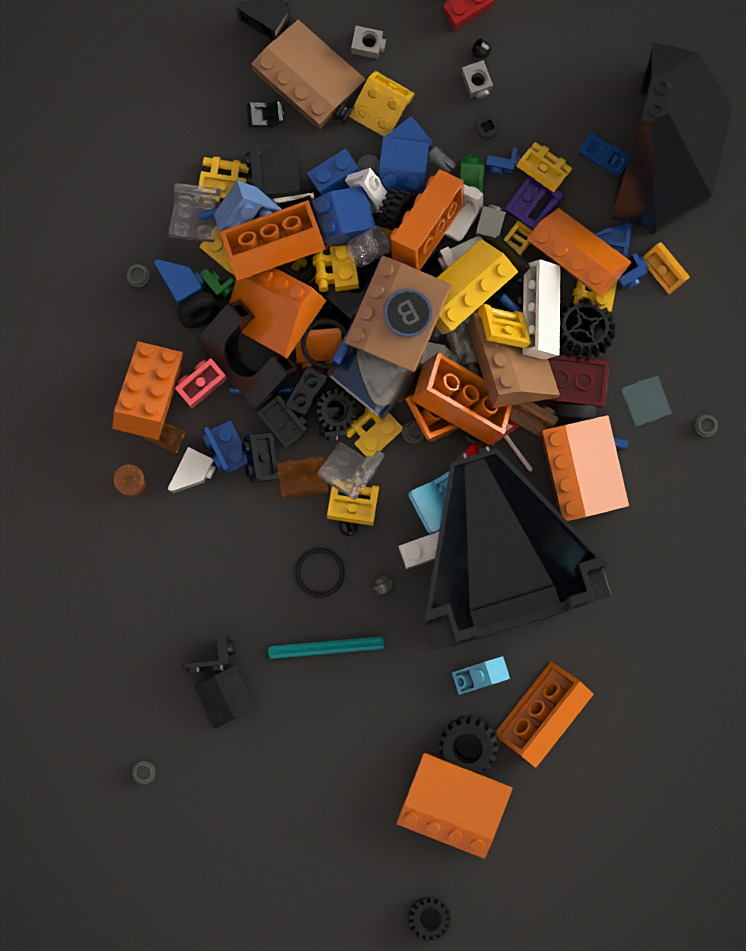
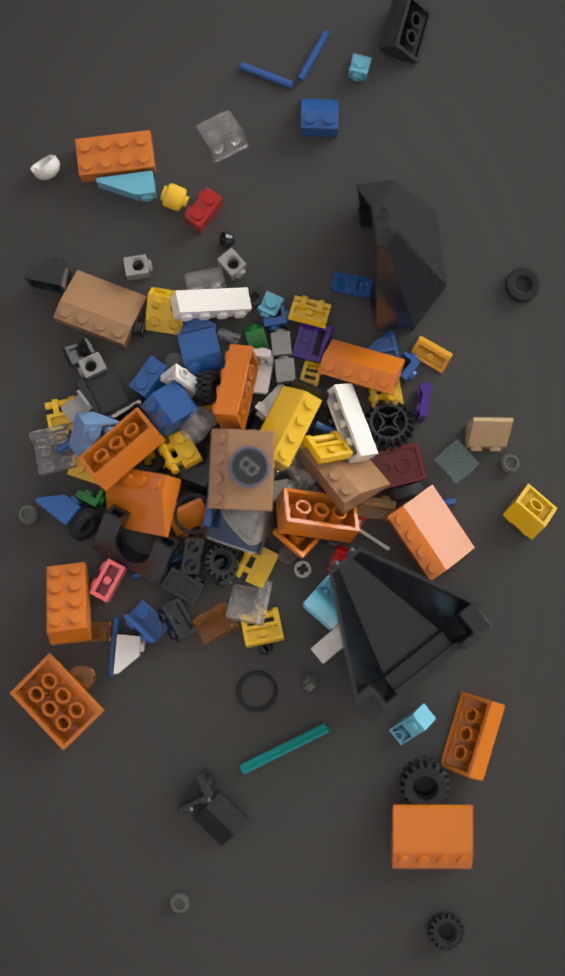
camera: 20 degrees left, 0 degrees up
none -> orange slope [10,653,104,751]
none -> light grey bracket [61,390,93,423]
none -> light grey brick [77,352,108,380]
none -> blue bar [107,618,121,676]
none -> white brick [170,287,252,321]
none -> clear bracket [184,266,226,290]
none -> medium azure bracket [257,291,284,319]
none -> light grey brick [271,329,292,359]
none -> light grey bush [294,561,311,578]
none -> dark purple plate [413,382,432,422]
none -> tan slope [465,417,513,452]
none -> yellow slope [503,483,557,540]

